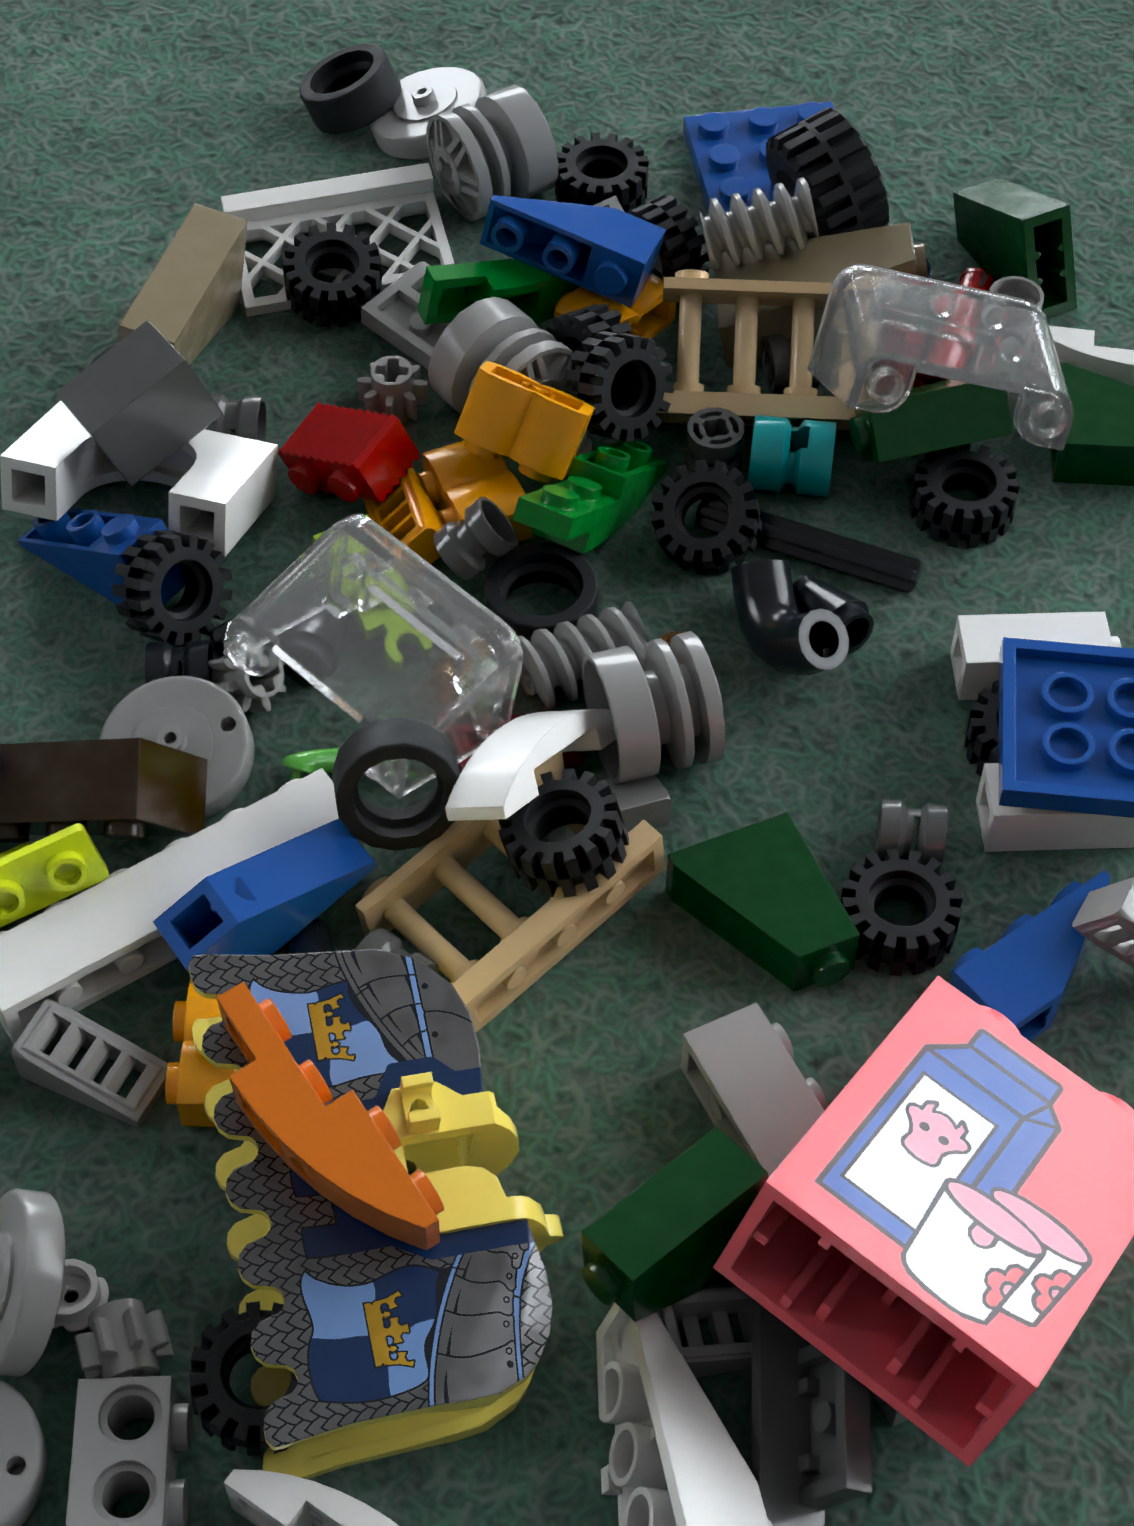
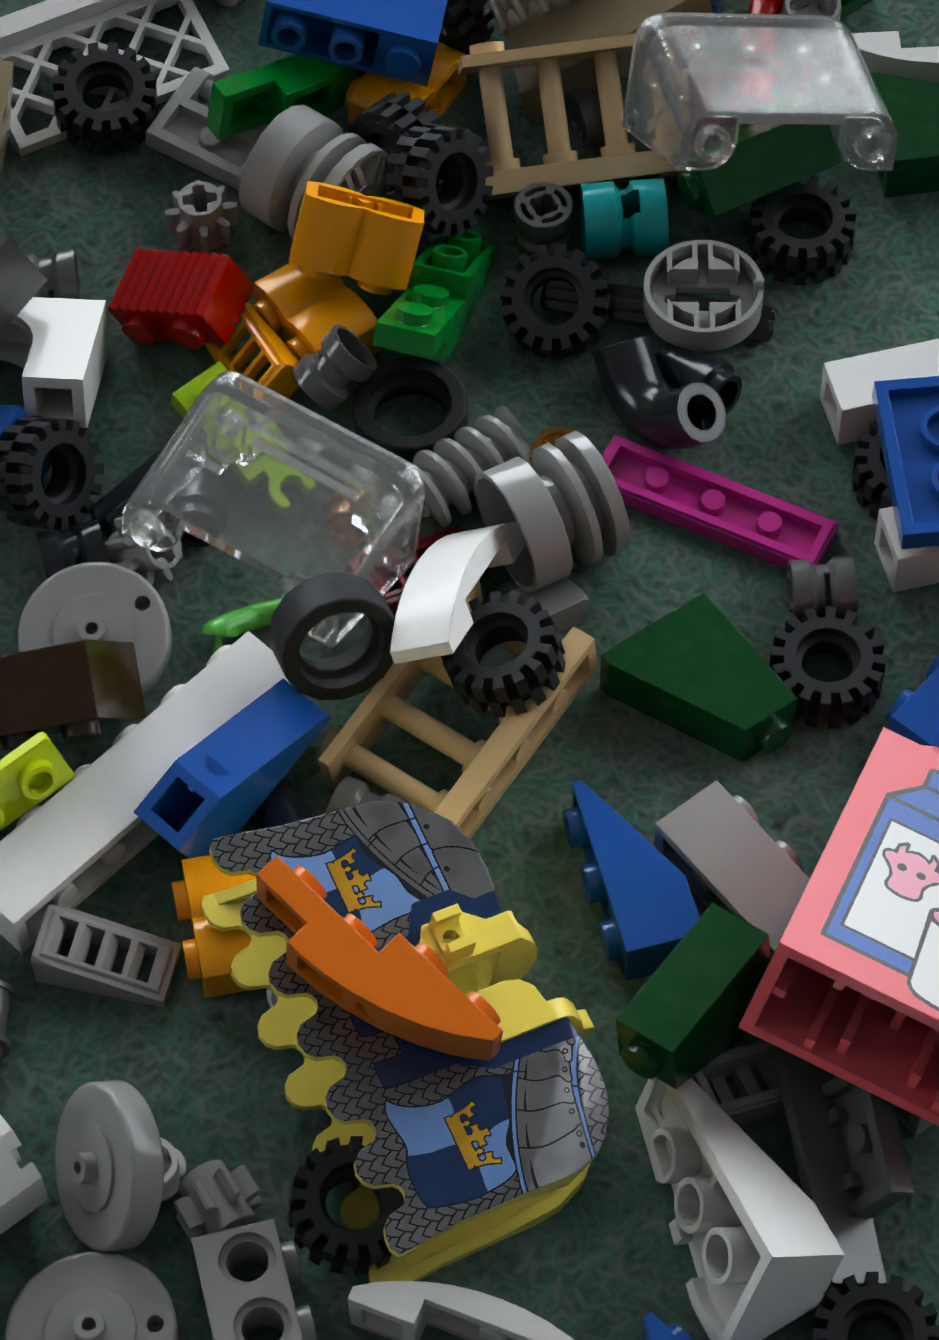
camera: 10 degrees left, 5 degrees up
none -> blue slope [562,780,700,981]
none -> dark pink tile [602,434,839,569]
none -> light grey piece [643,240,764,352]

